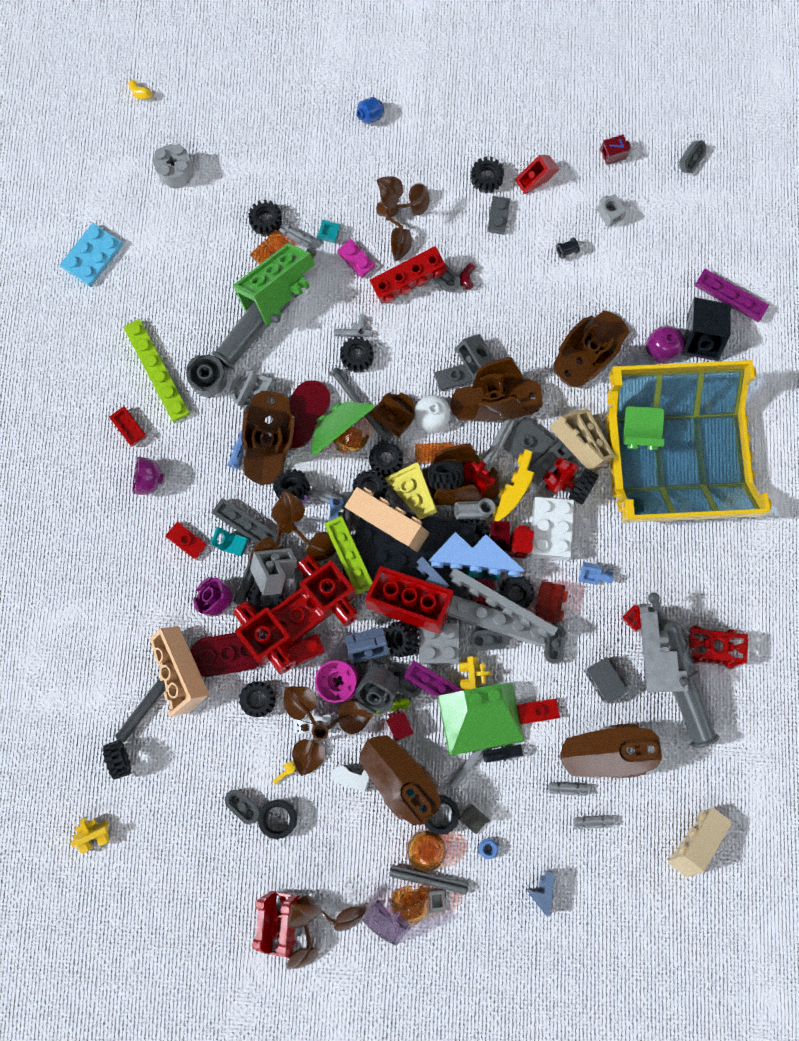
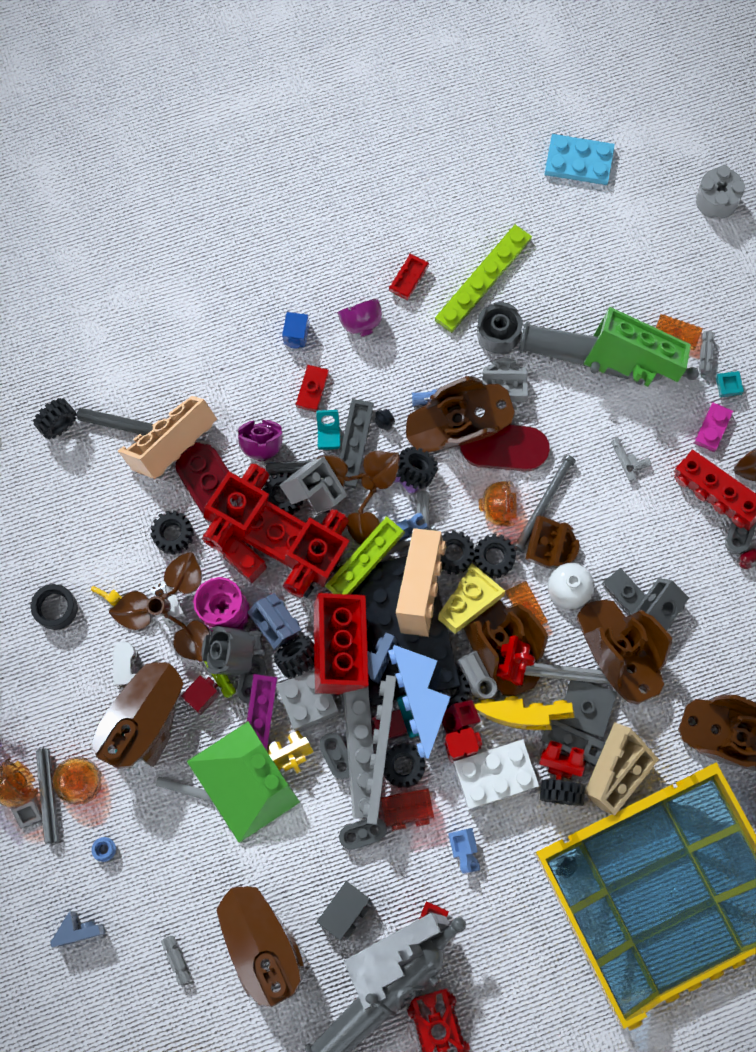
camera: 75 degrees right, 5 degrees down
dark grey plate [225,789,260,824] -> none
black tyre [248,200,282,236] -> none
bright green slope [311,402,375,456] -> none
black tyre [340,336,374,373] -> none
black tyre [422,795,460,835] -> none
black tyre [428,460,464,490] -> none
clear smoke panel [459,803,490,834] -> none
black axle [483,744,523,763] -> none
red plate [517,698,560,724] -> none
light grey axle [548,783,588,796] -> none
bright green bracket [623,406,664,450] -> none
none -> blue brick [282,312,310,349]
none -> black plate [375,409,395,431]

